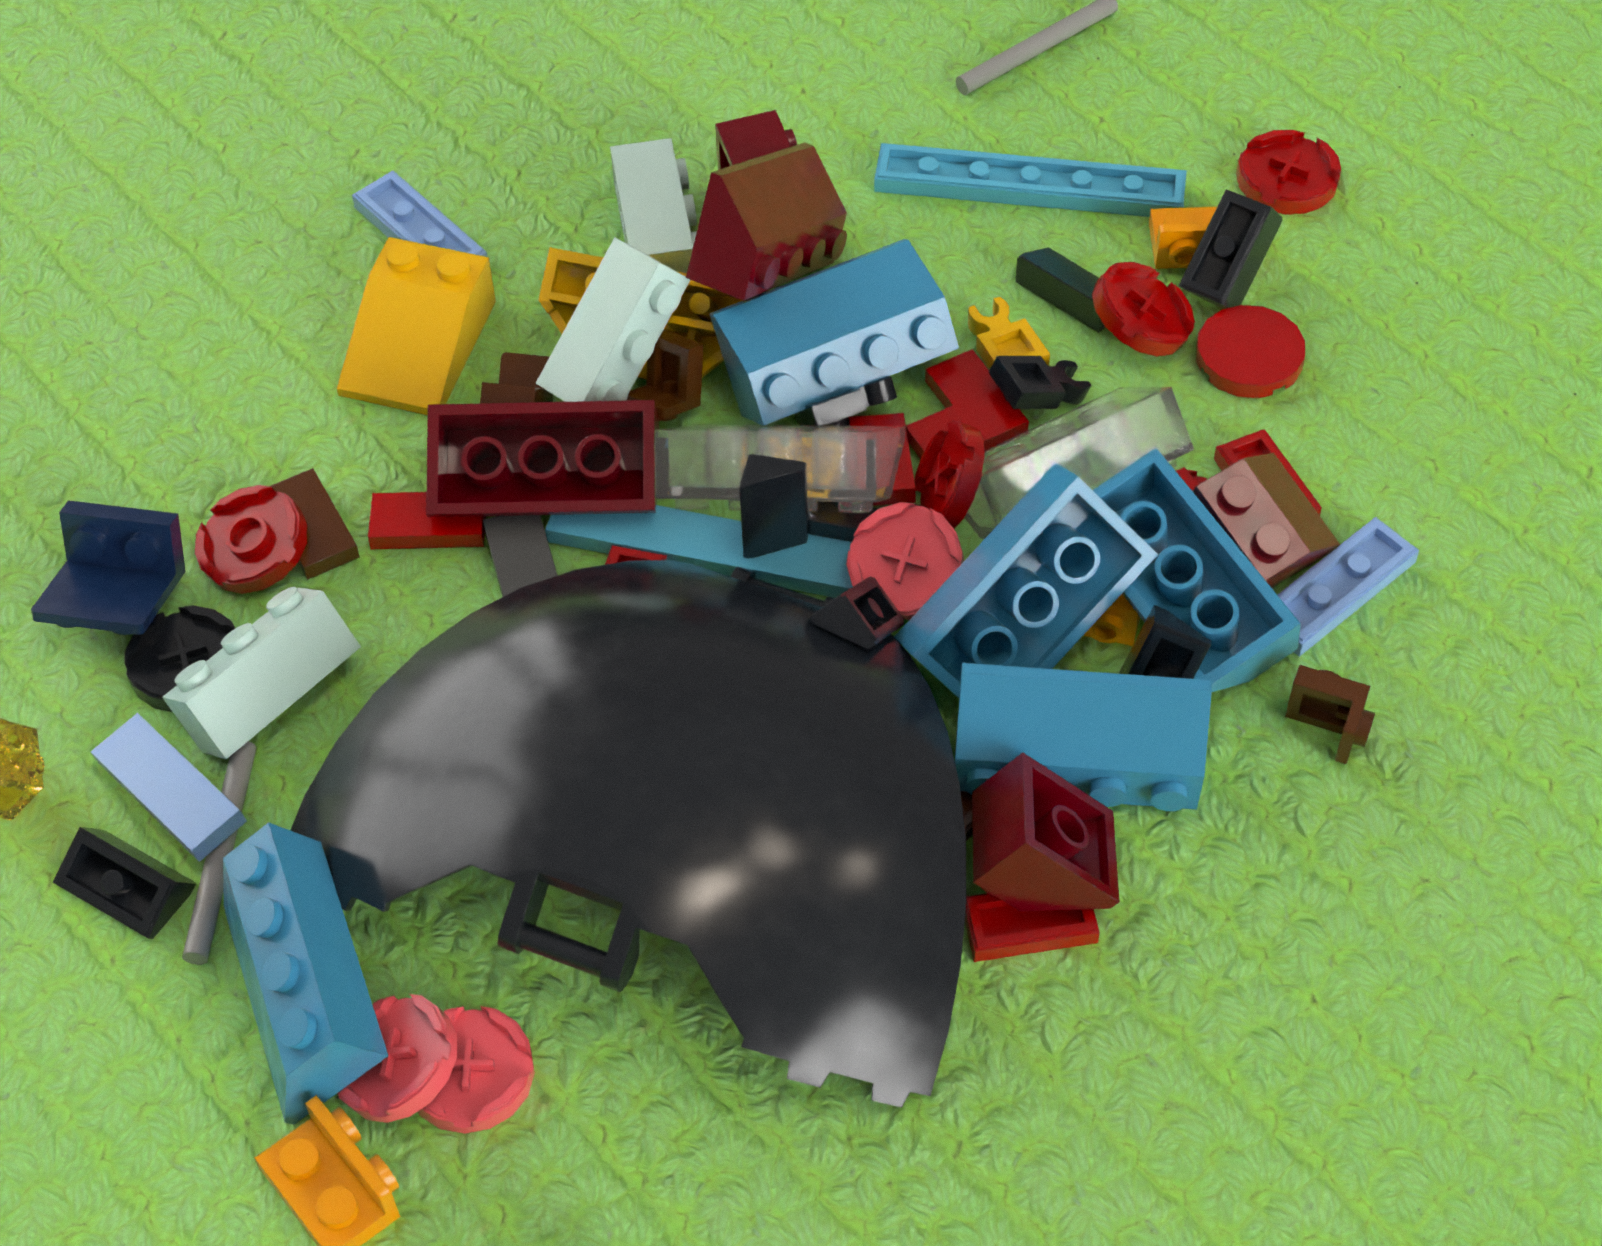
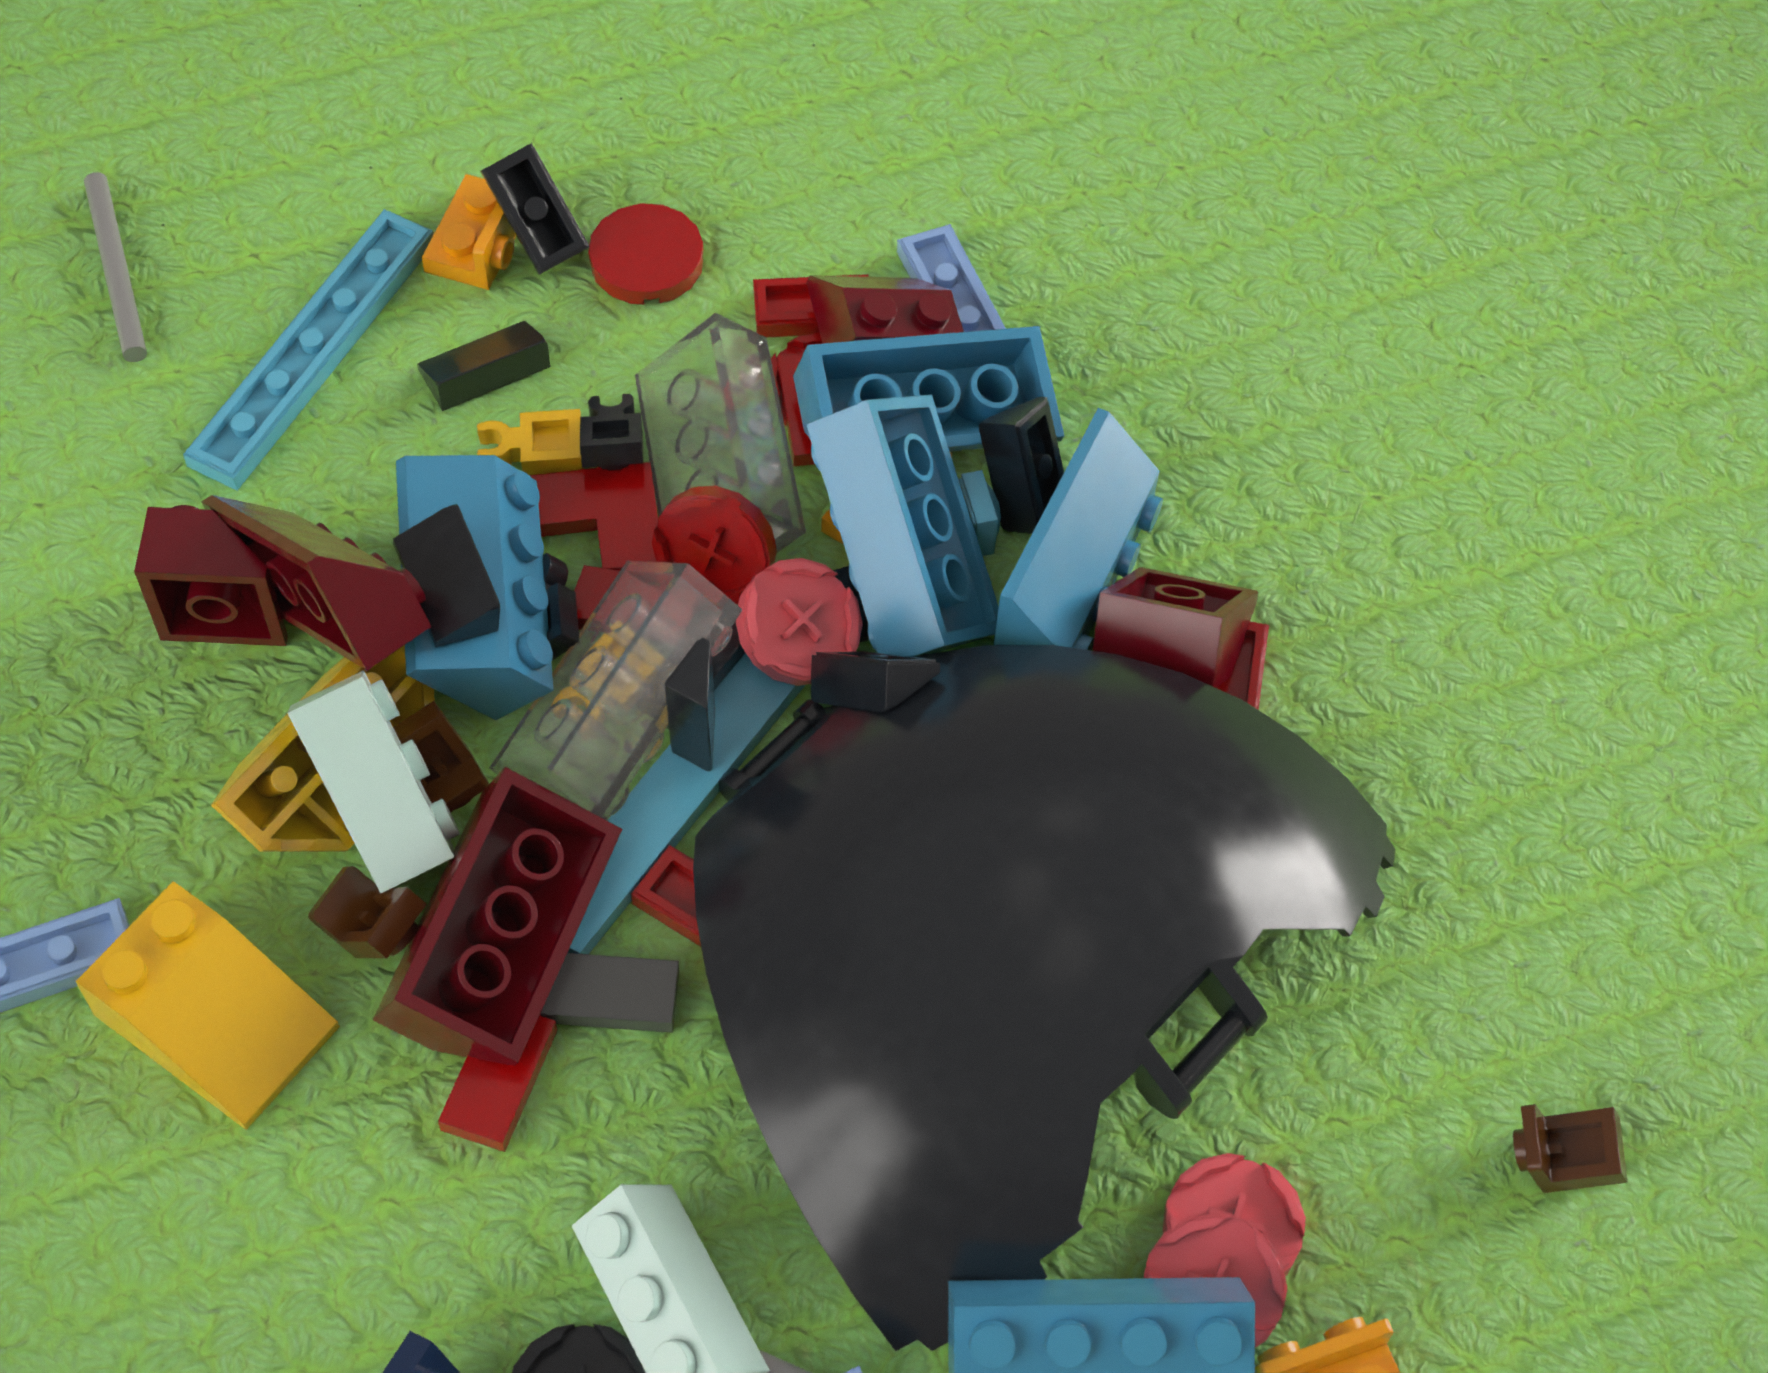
camera: 75 degrees left, 5 degrees up
red tile [194,485,308,594] -> none
reddish brown tile [269,468,360,580] -> none
light aqua brick [610,138,697,273] -> none
red tile [1092,262,1195,357] -> none
red tile [1236,130,1341,215] -> none
reddish brown bracket [1285,665,1375,765] -> none
none -> black slope [393,504,500,647]
none -> medium azure tile [959,470,1001,556]

